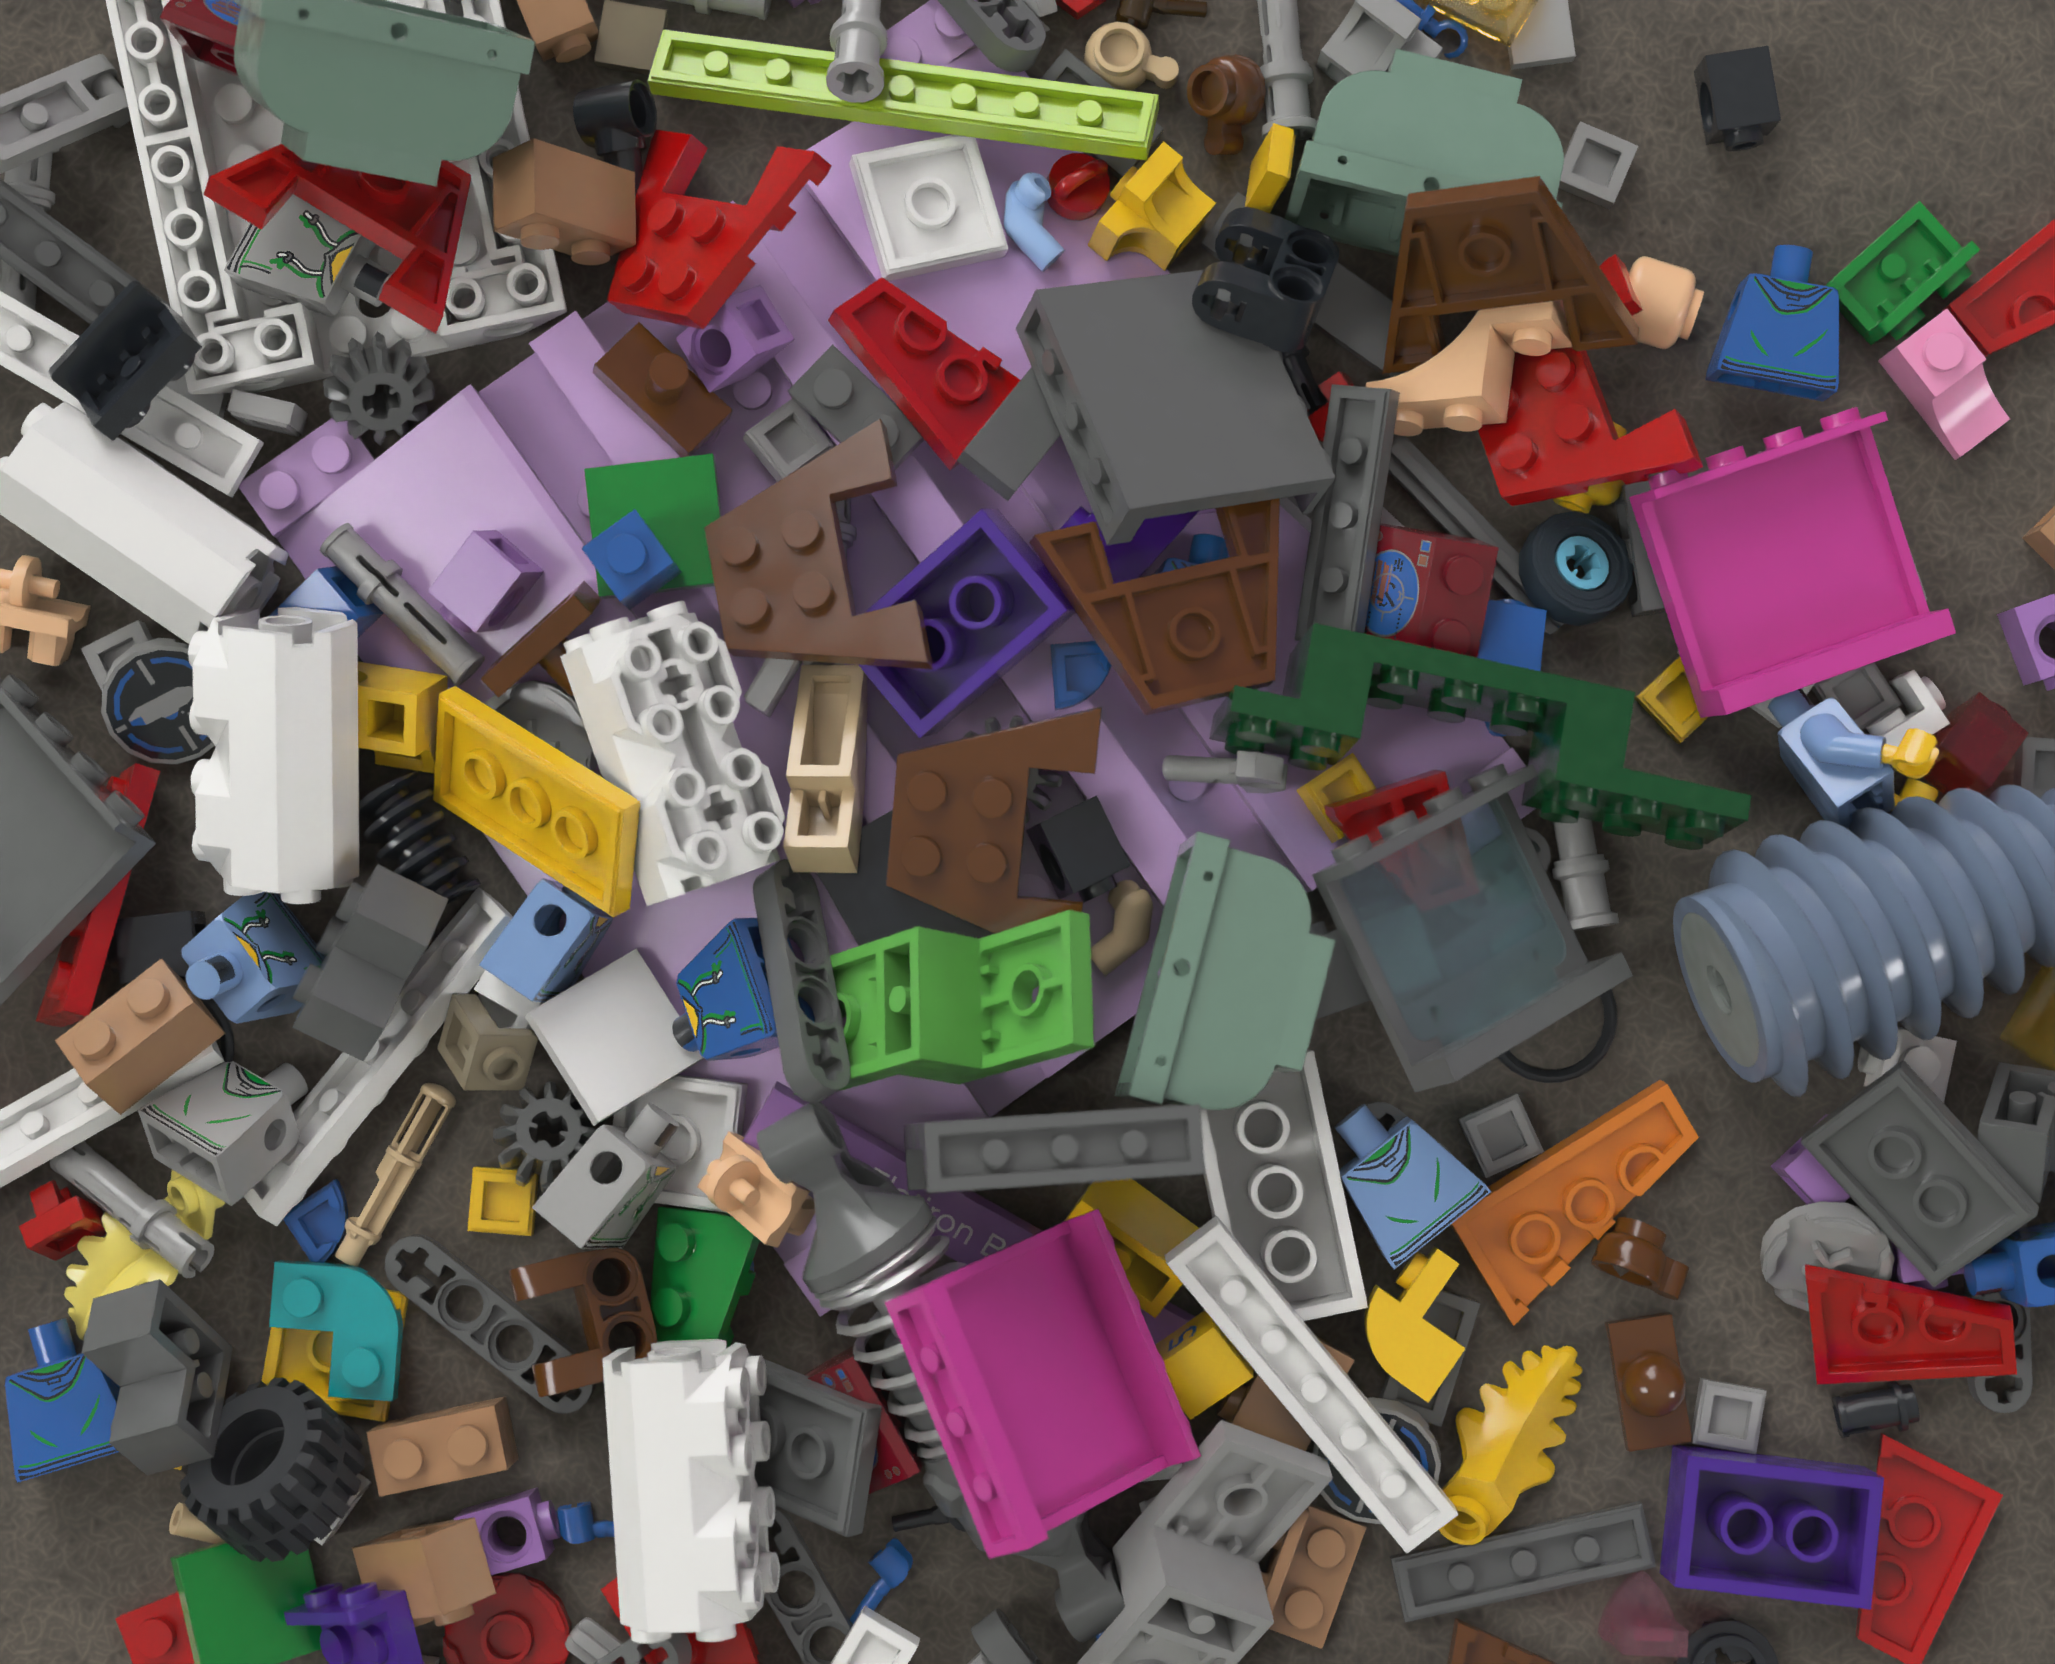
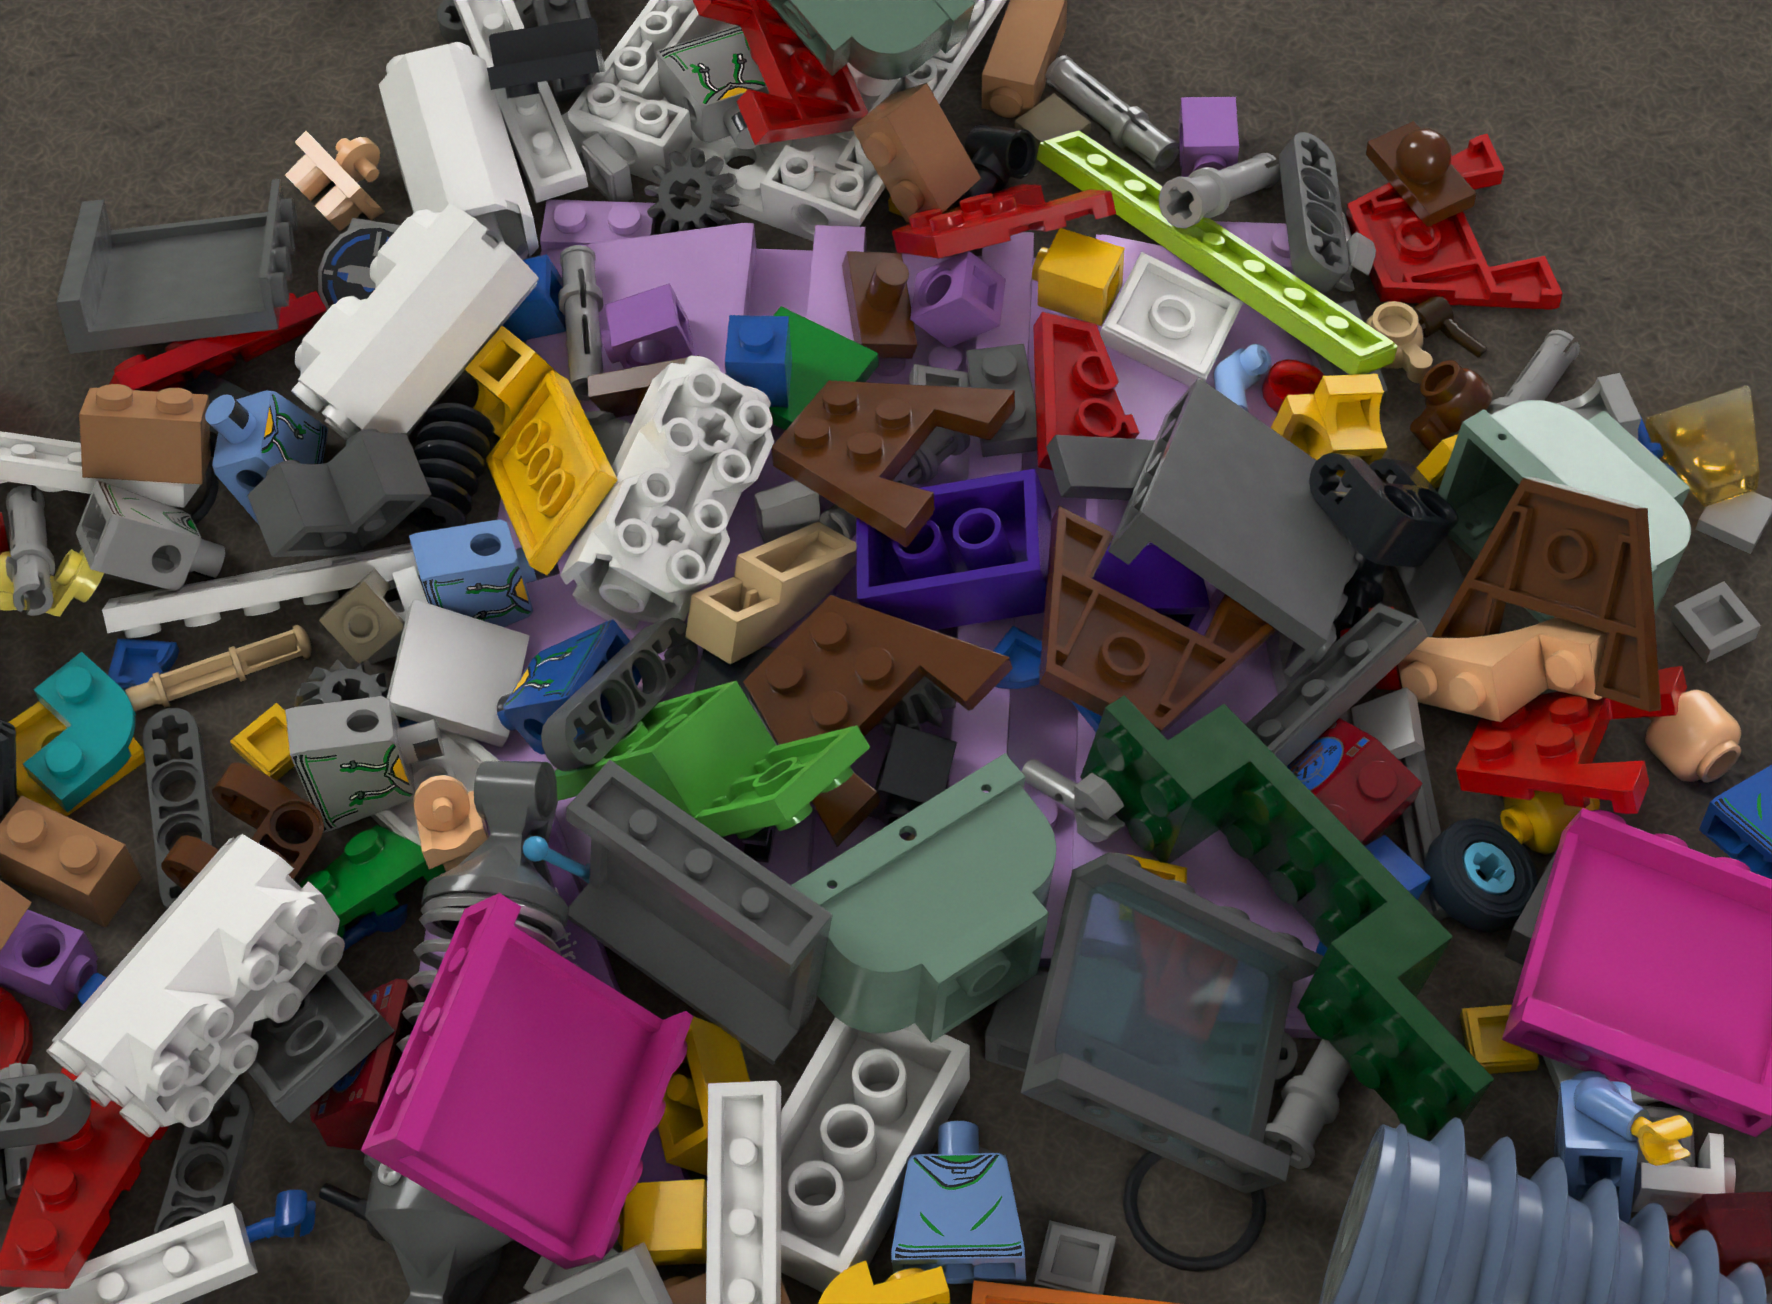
camera: 40 degrees right, 30 degrees down
none -> dark azure hinge [523,836,590,884]
none -> yellow brick [1032,228,1125,326]
none -> light grey tile [1351,687,1425,759]

